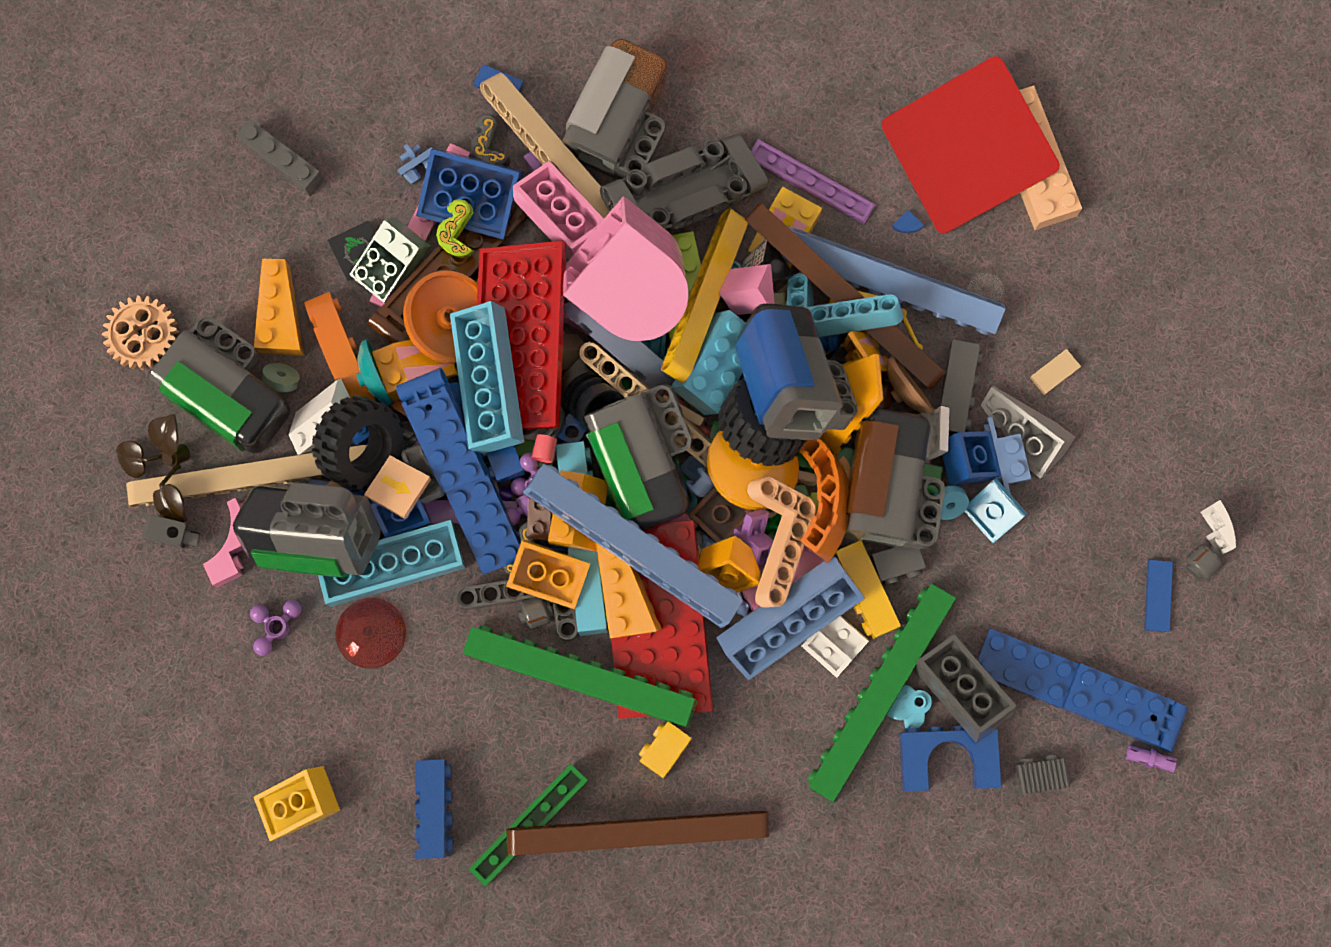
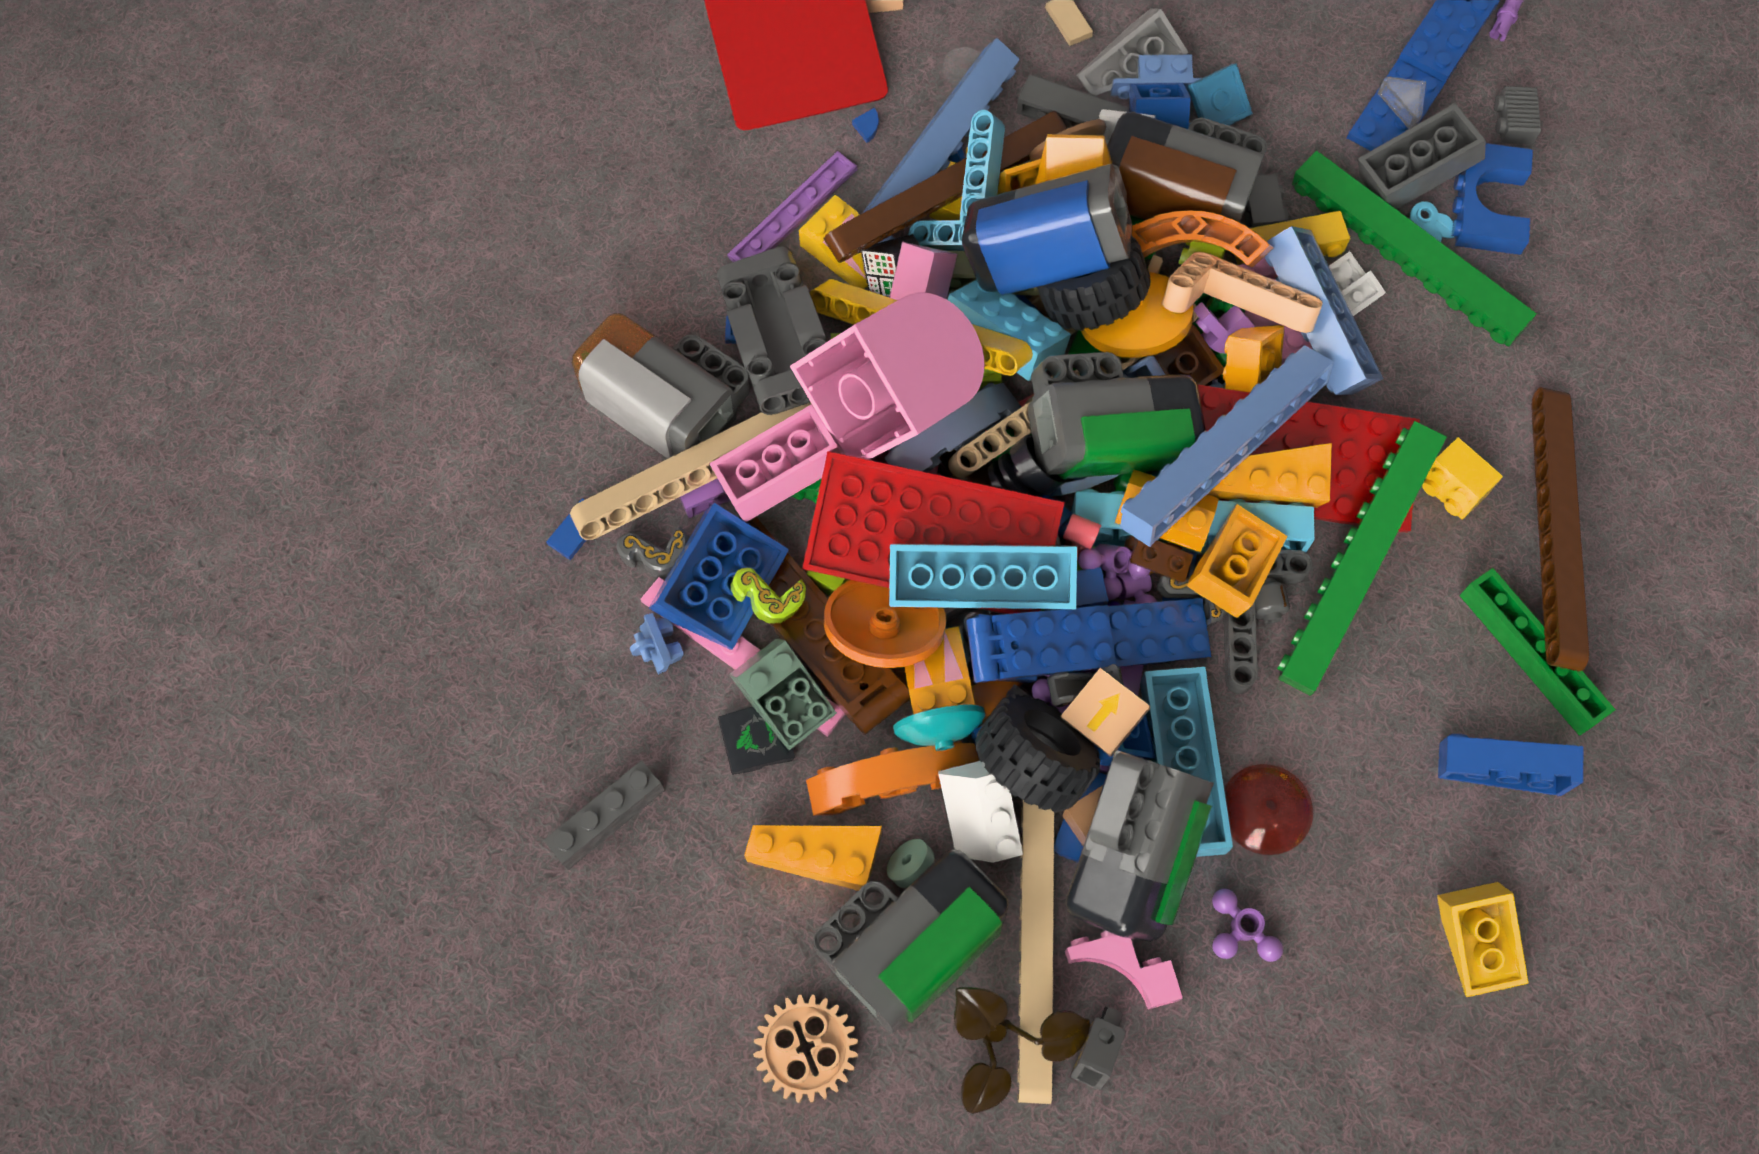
camera: 80 degrees left, 10 degrees down
none -> clear slope [1378,77,1426,129]

